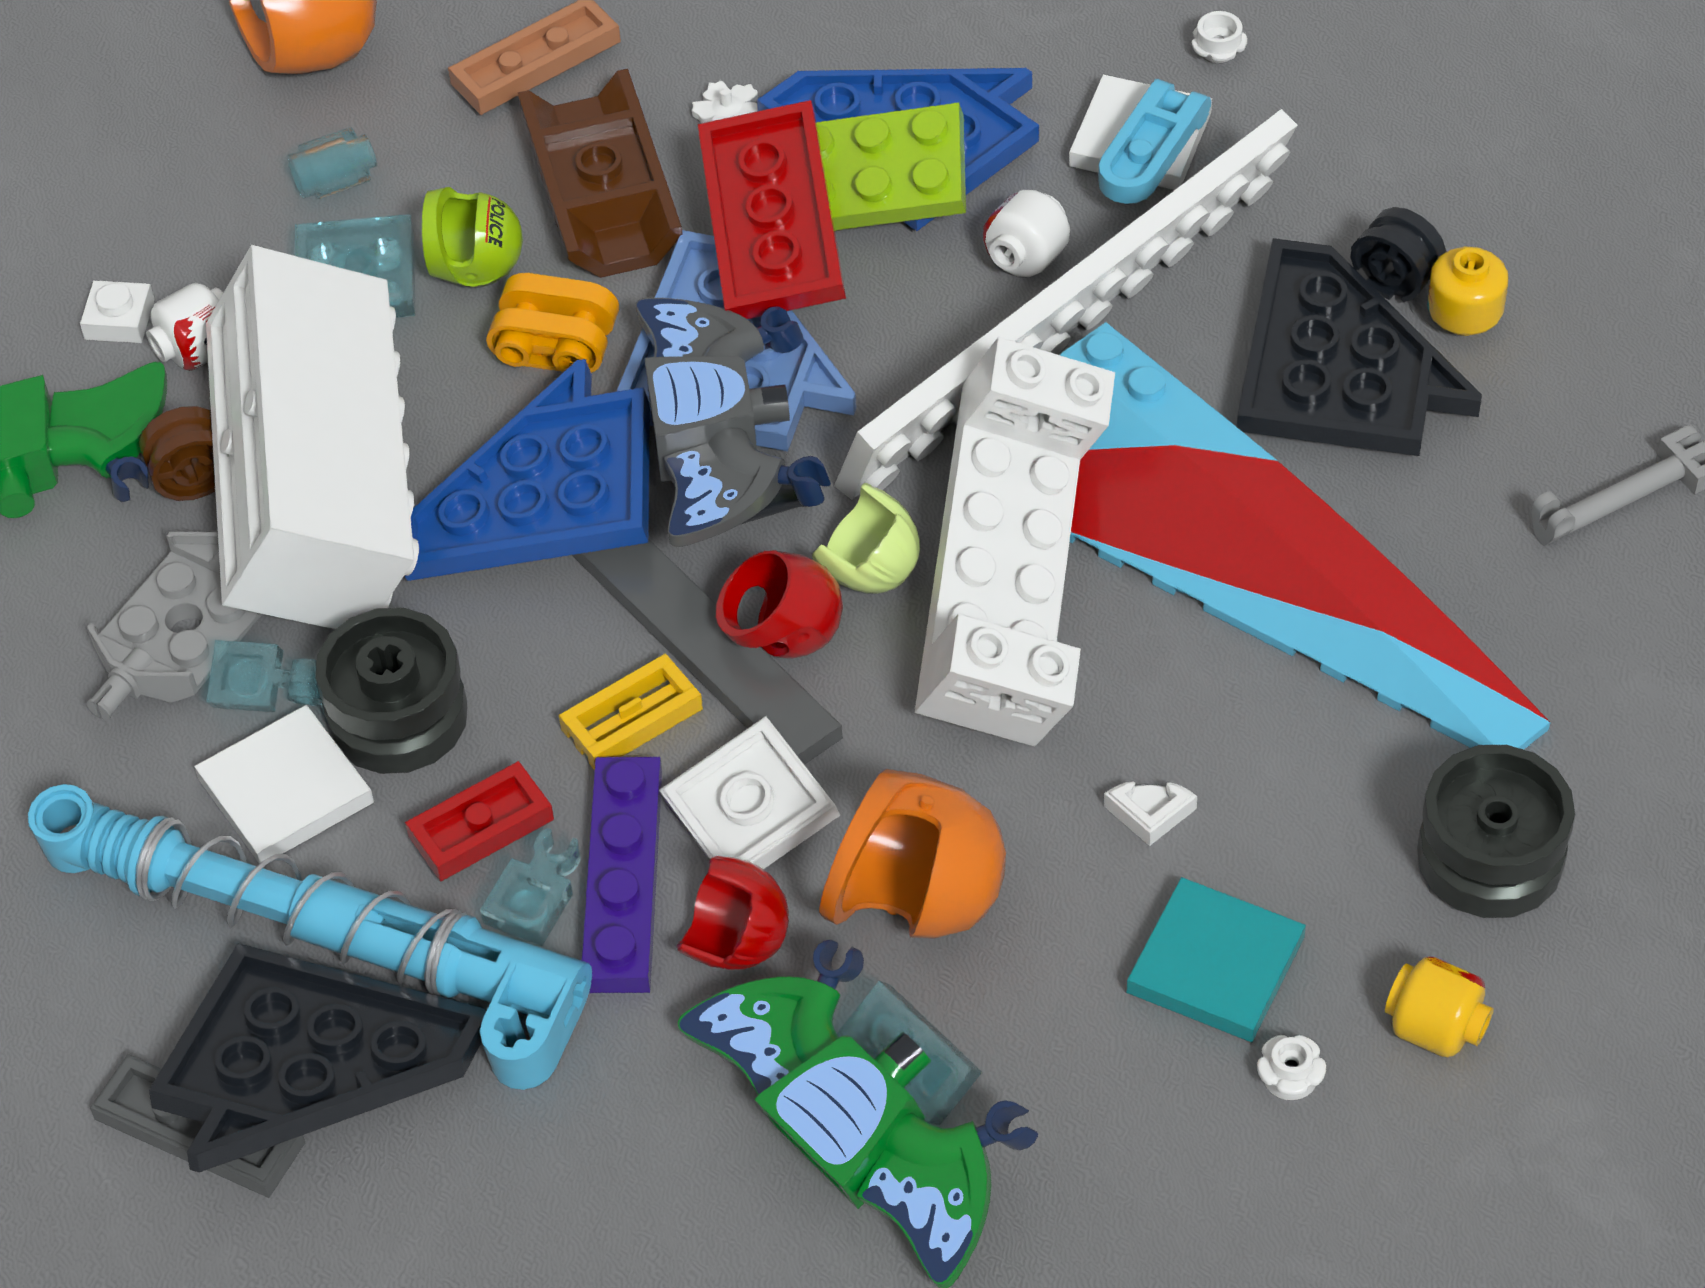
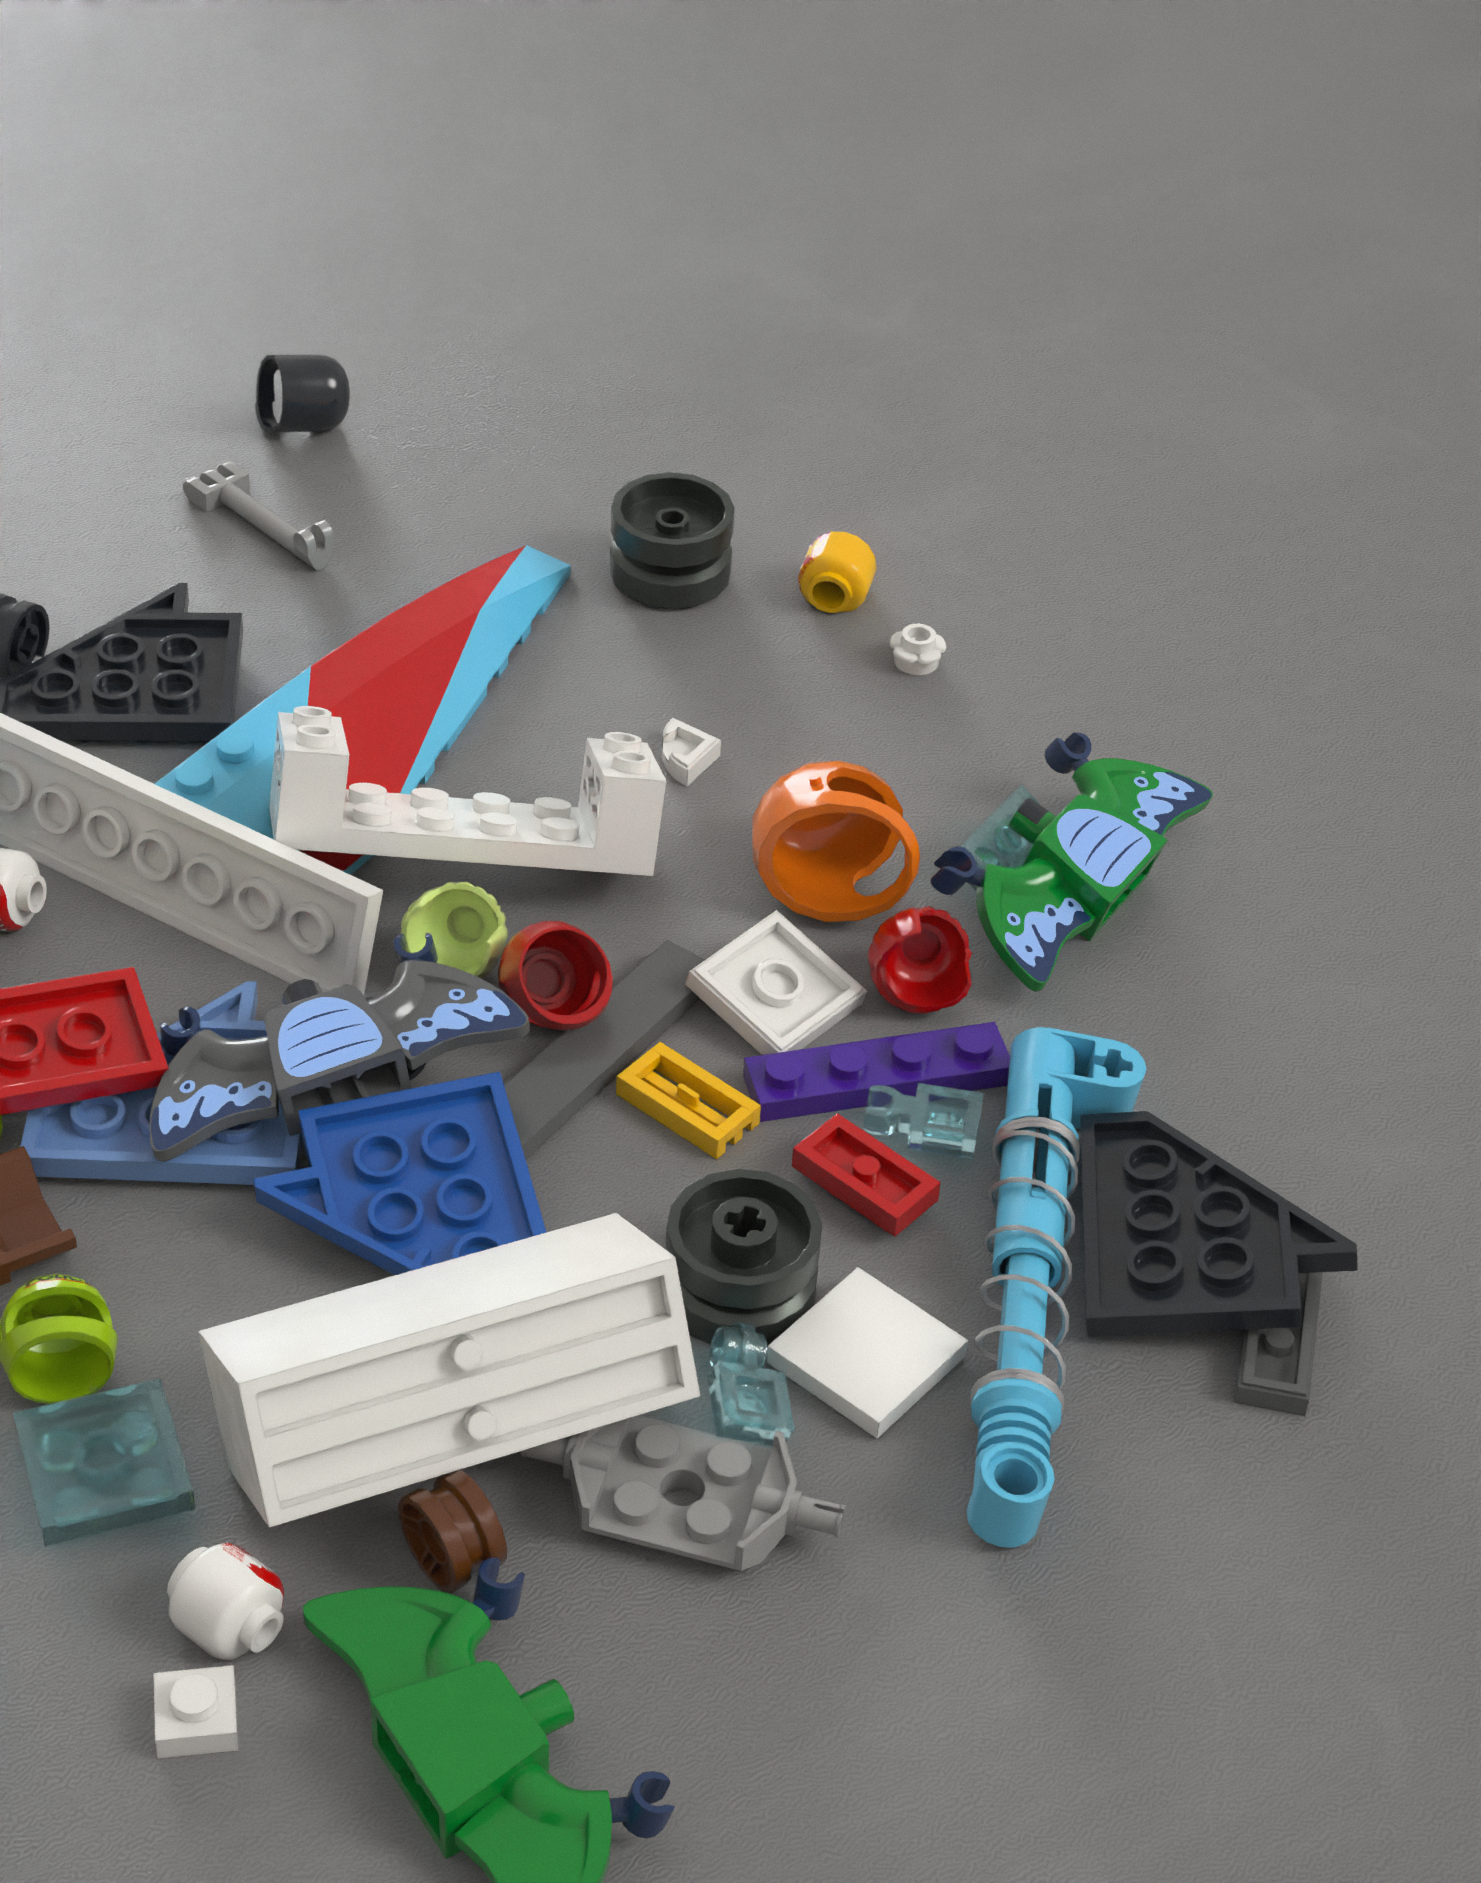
camera: 110 degrees left, 10 degrees down
light orange brick [486,273,619,373] -> none
teal tile [1126,877,1306,1042] -> none
yellow head [1427,246,1508,336] -> none

